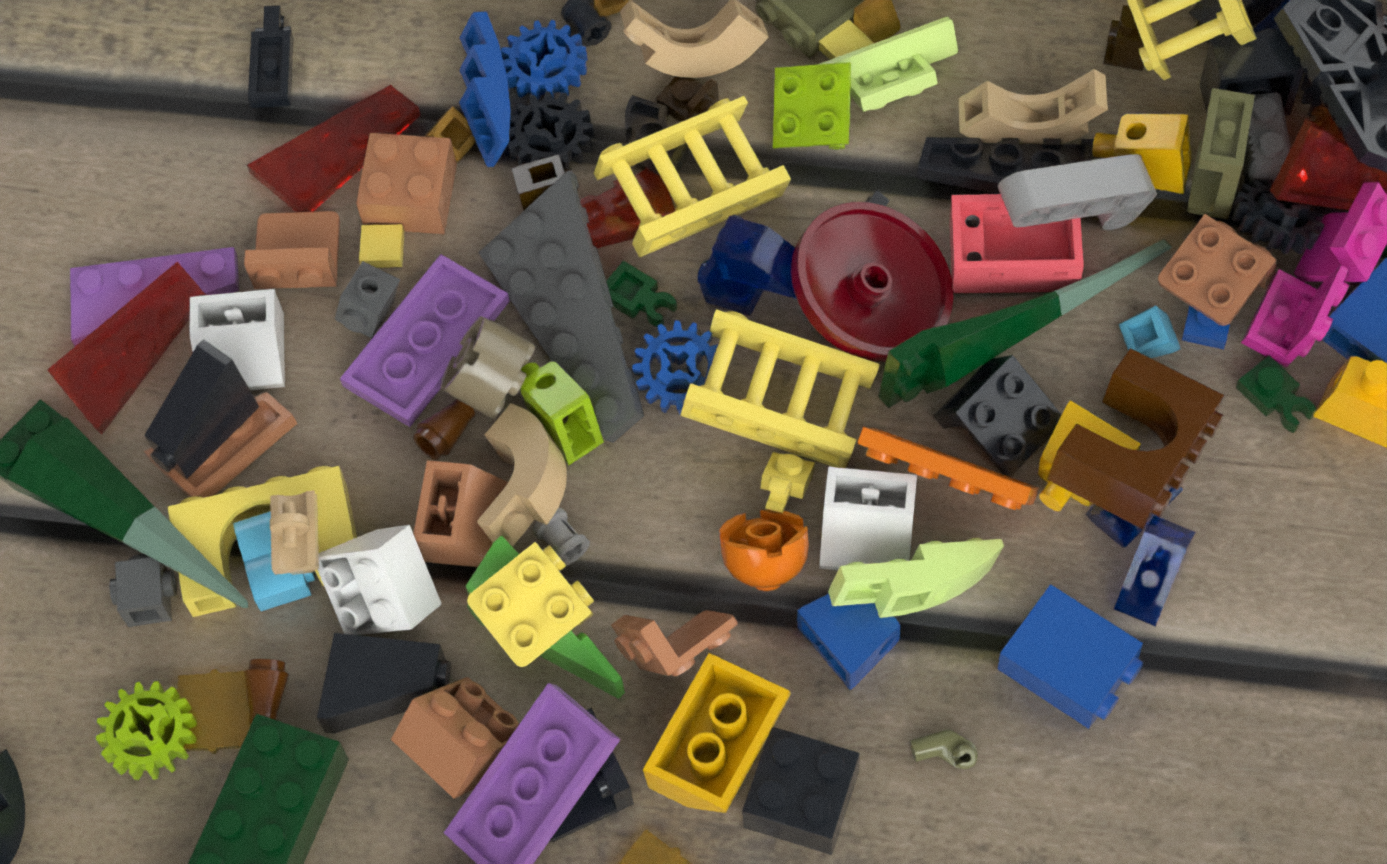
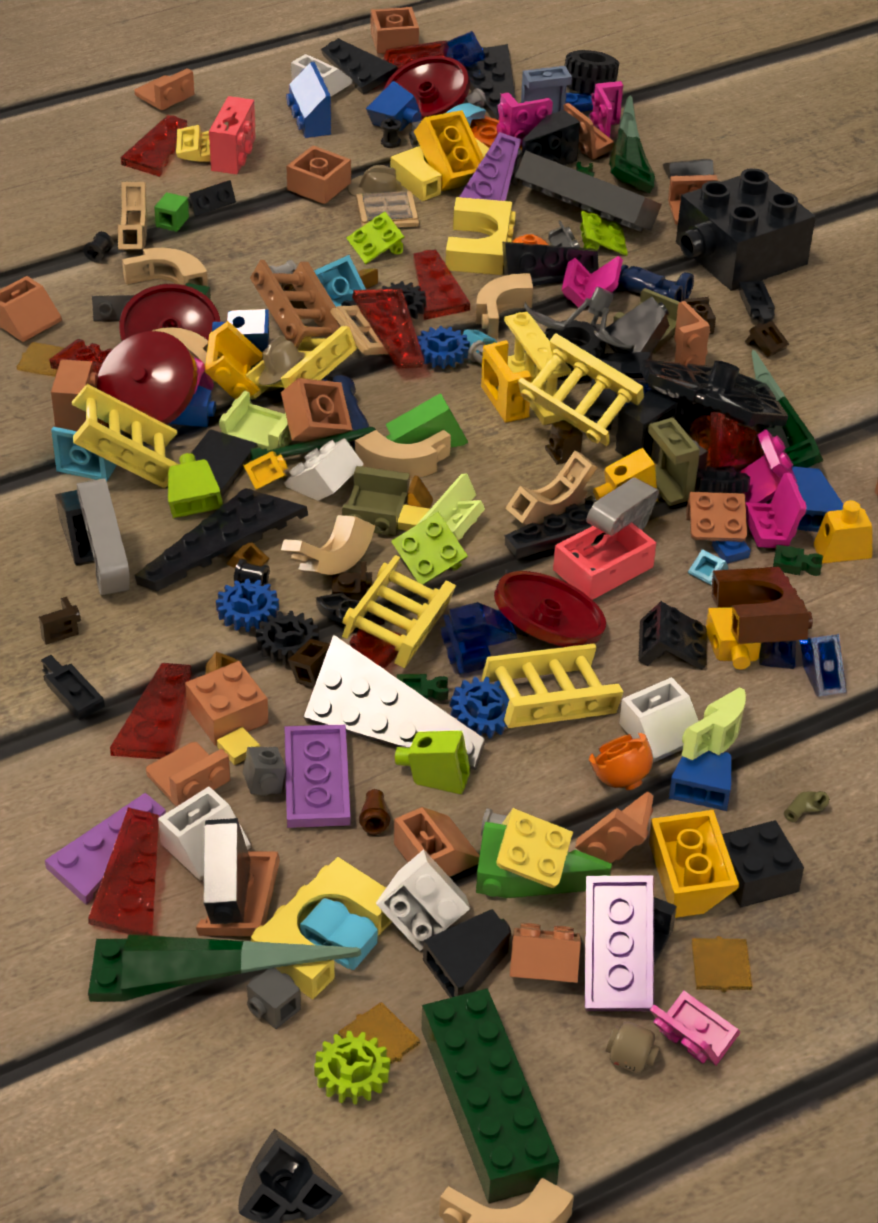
camera: 45 degrees left, 20 degrees down
reddish brown cone [244,659,289,725] -> none
tan hips [270,490,319,575] -> none
dark tan brick [440,316,535,419] -> none
blue slope [459,12,511,167] -> none
tan arch [477,403,567,547] -> none
light yellow plate [760,452,815,513] -> none
orange plate [857,427,1039,510] -> none
dark green plate [878,239,1172,408] -> none
blue brick [997,584,1144,729] -> none

